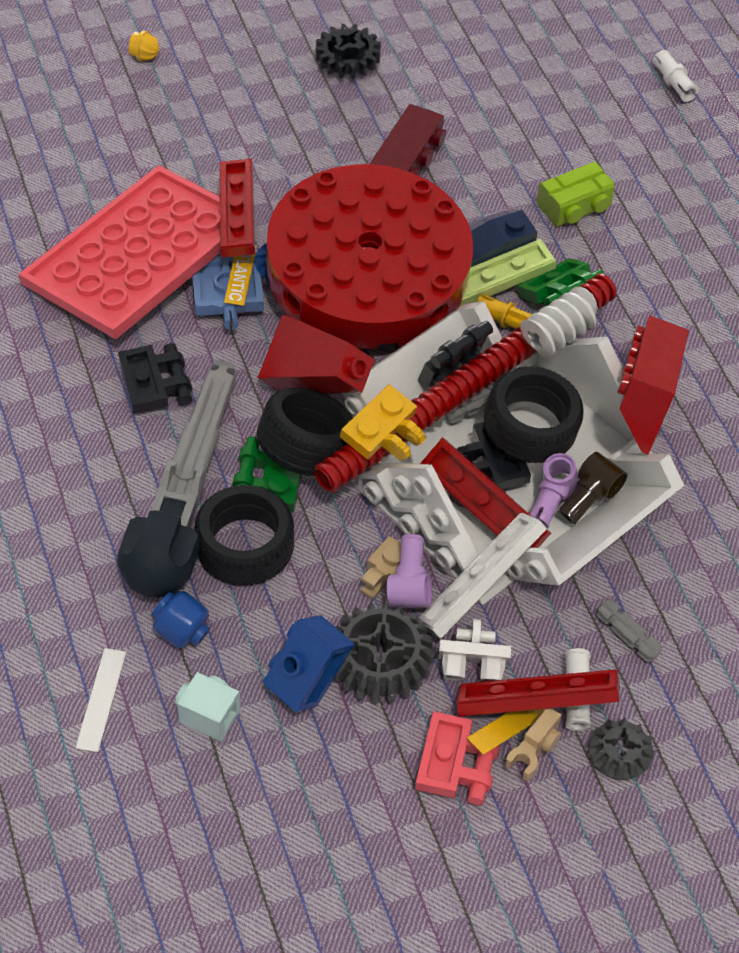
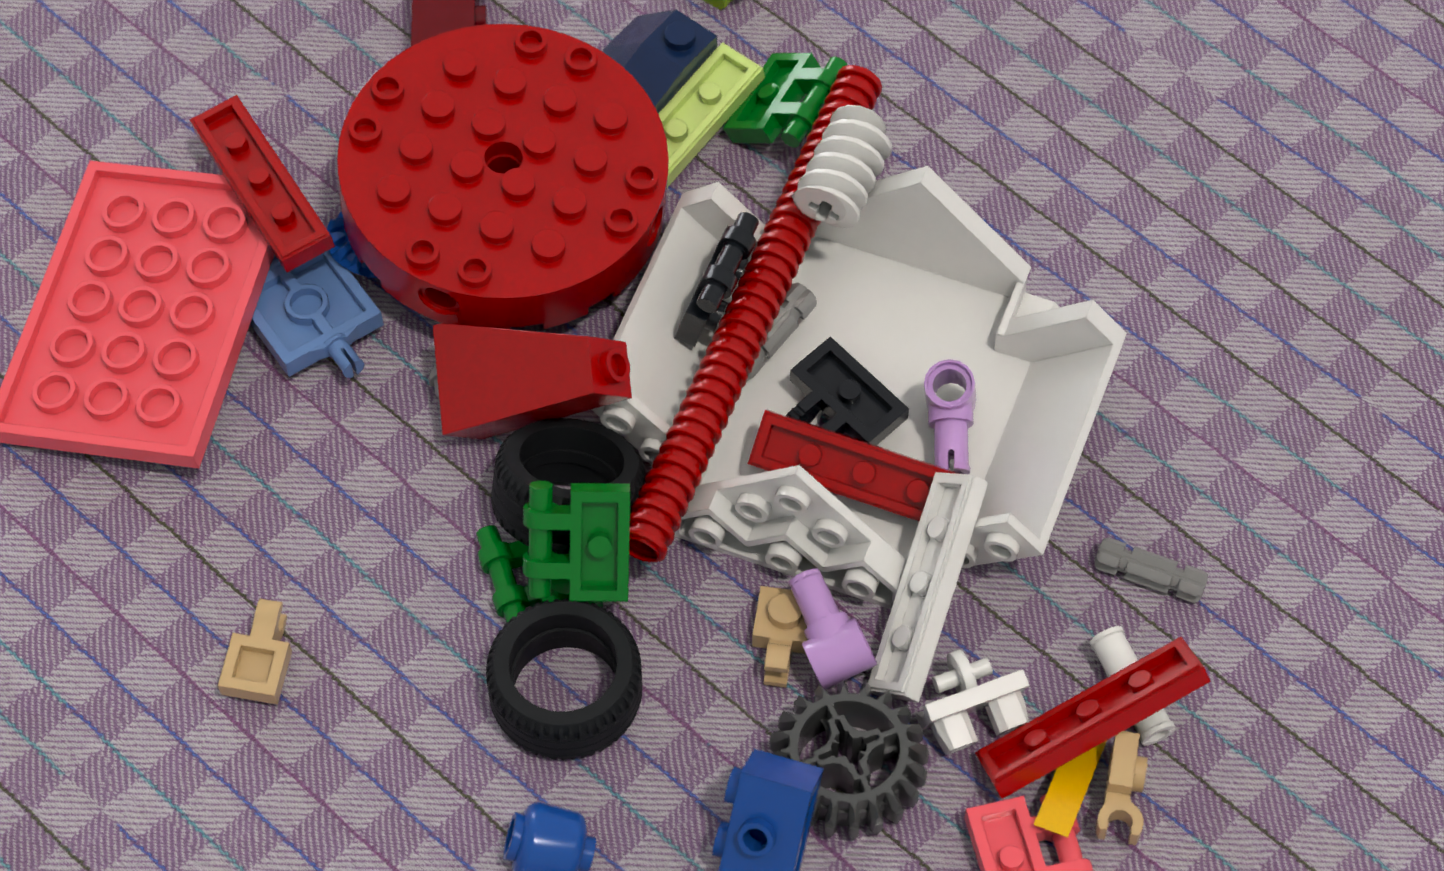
camera: 25 degrees left, 5 degrees up
piece [117,360,236,597] -> none
black plate [118,343,193,414] -> none
yellow sticker [224,245,257,306] -> none
yellow hinge [340,384,426,461] -> none
yellow axle [477,294,532,329] -> none
black tyre [484,366,584,463] -> none
dark brown pin [558,451,628,525] -> none
dark grey gear [589,718,654,780] -> none
red slope [617,315,689,455] -> none
none -> tan plate [218,598,292,705]
none -> green plate [523,481,630,602]

